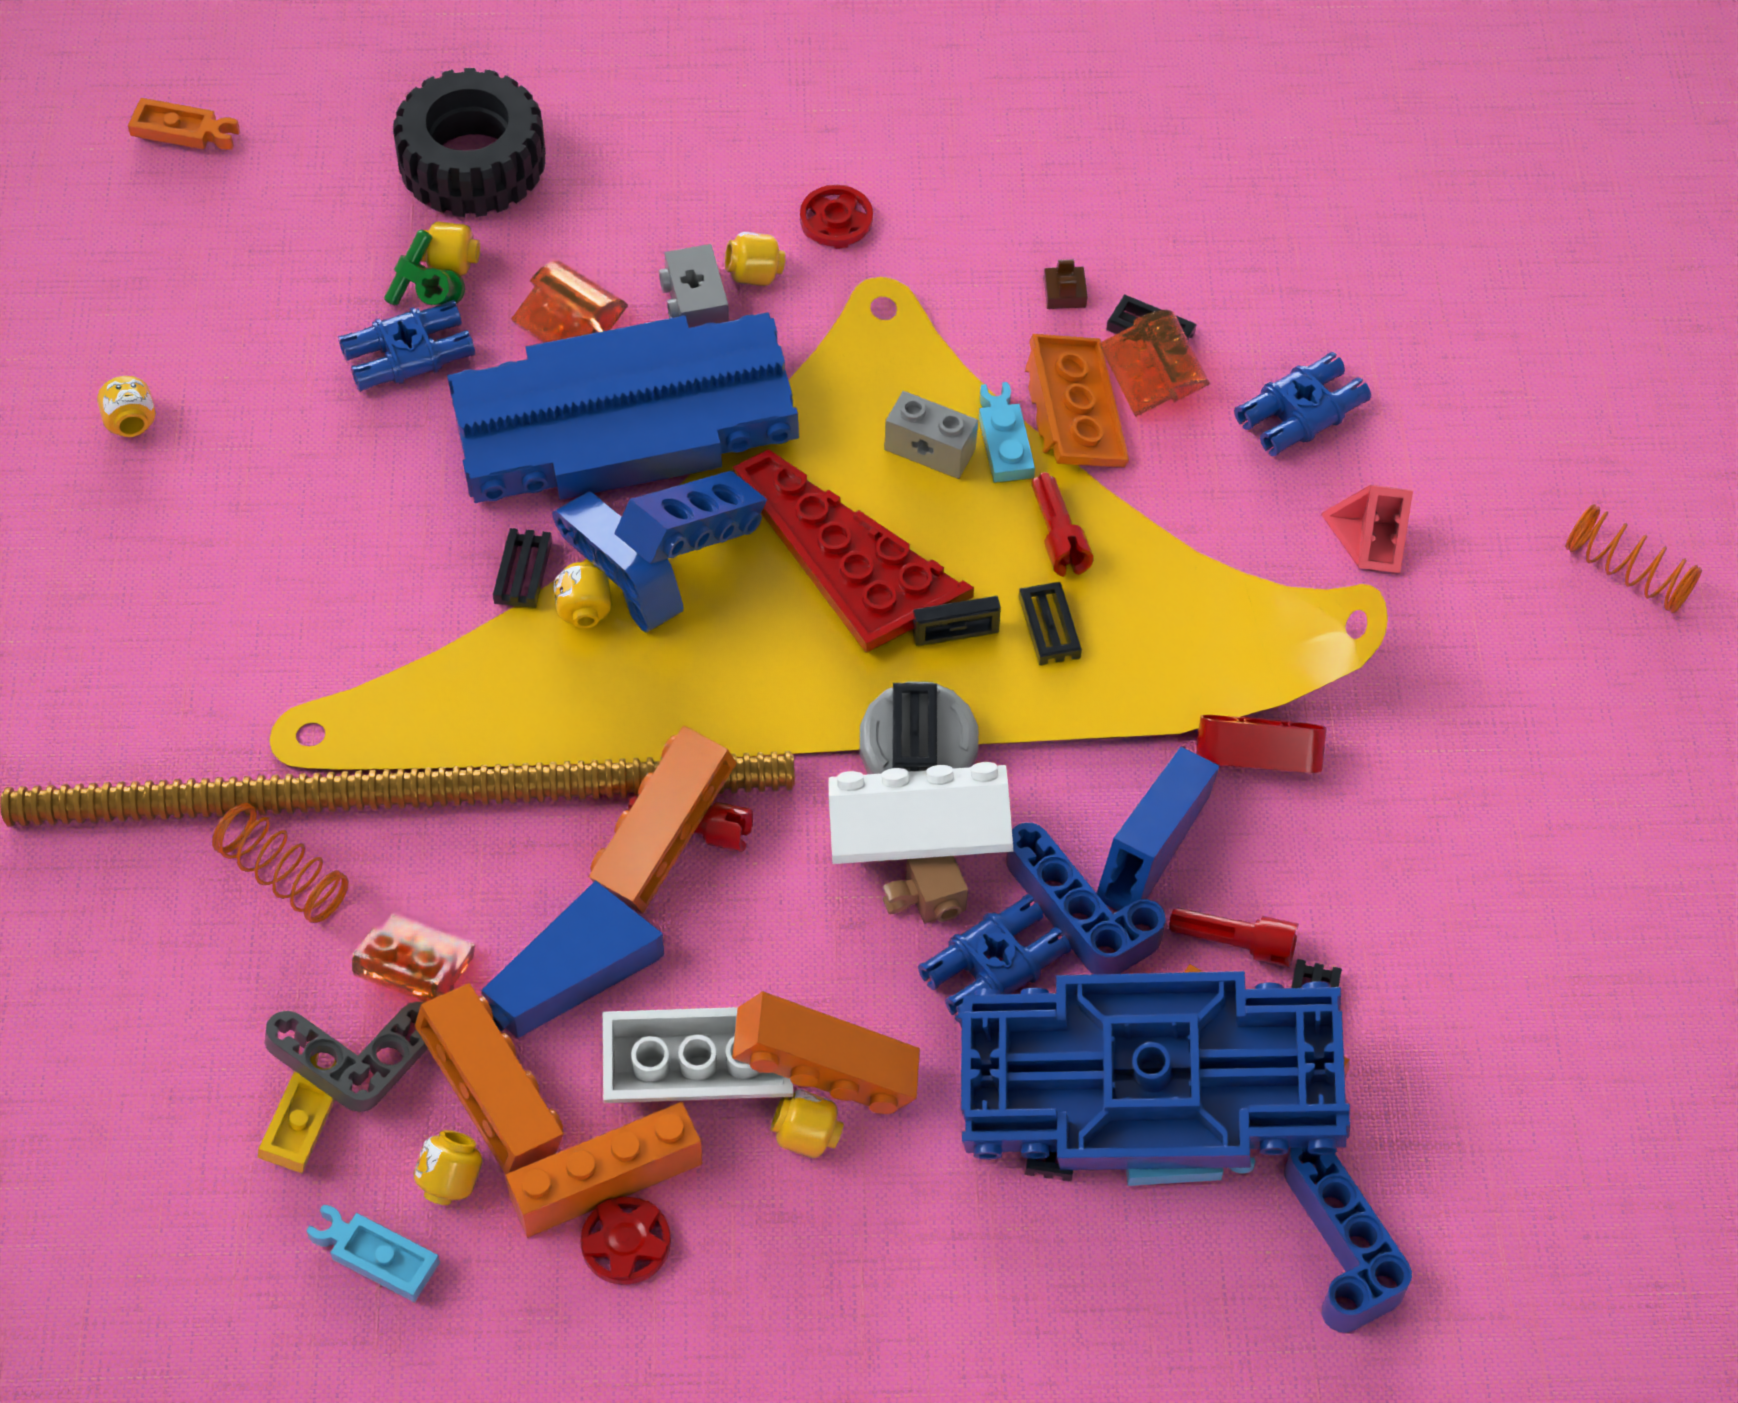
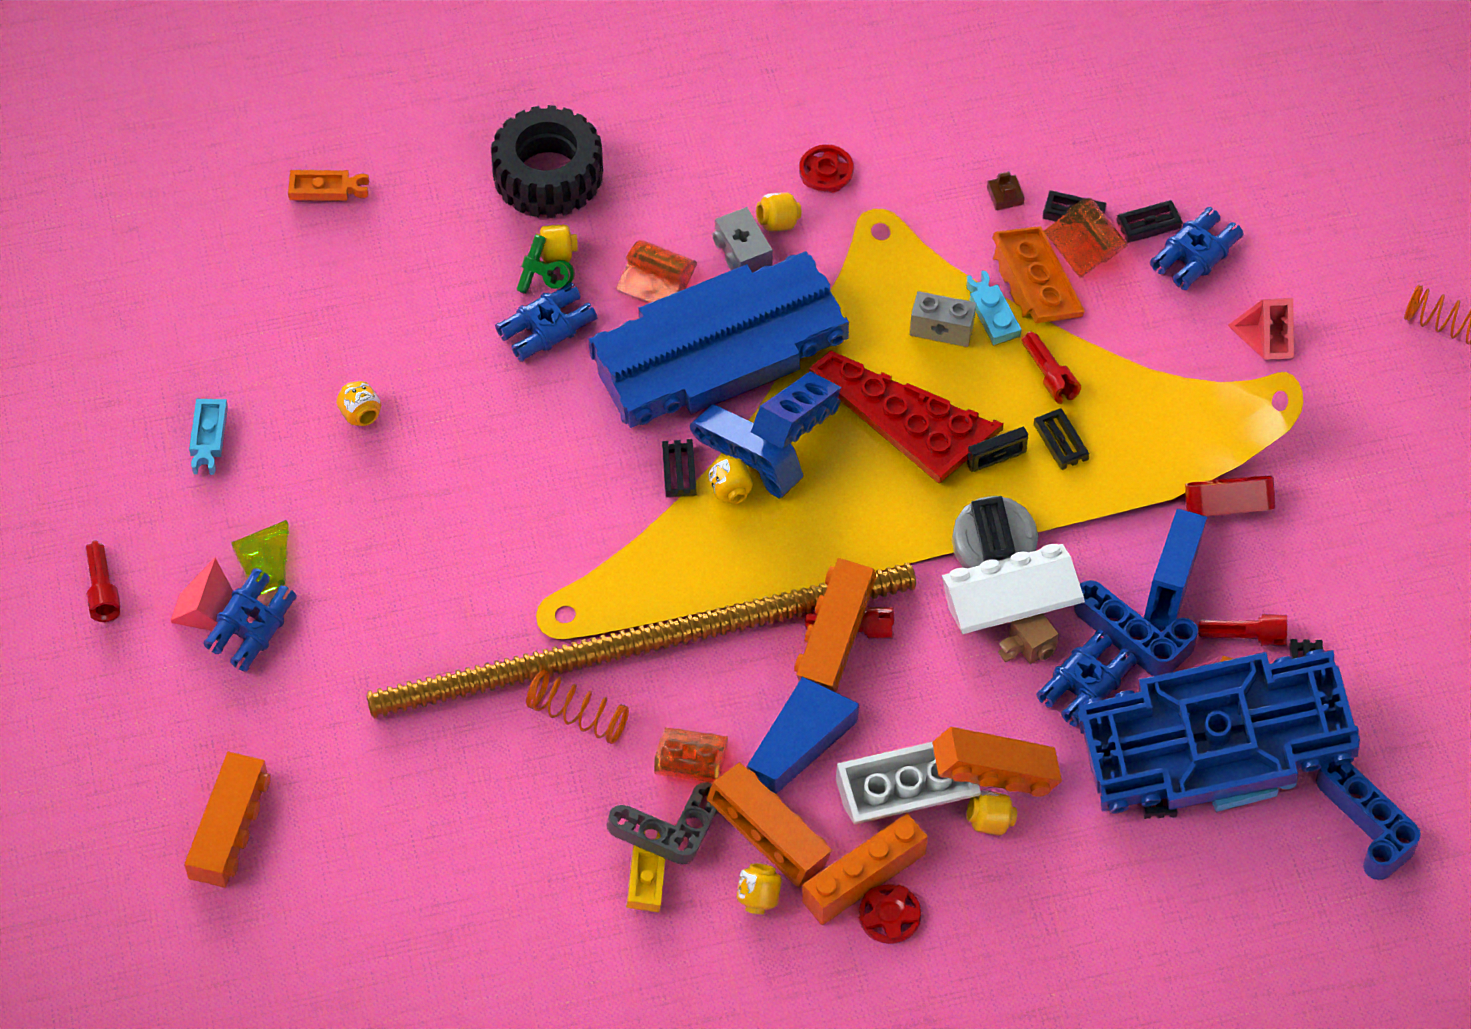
camera: 10 degrees left, 0 degrees up
medium azure plate [306,1205,440,1303] -> none
none -> black tile [1116,200,1183,243]

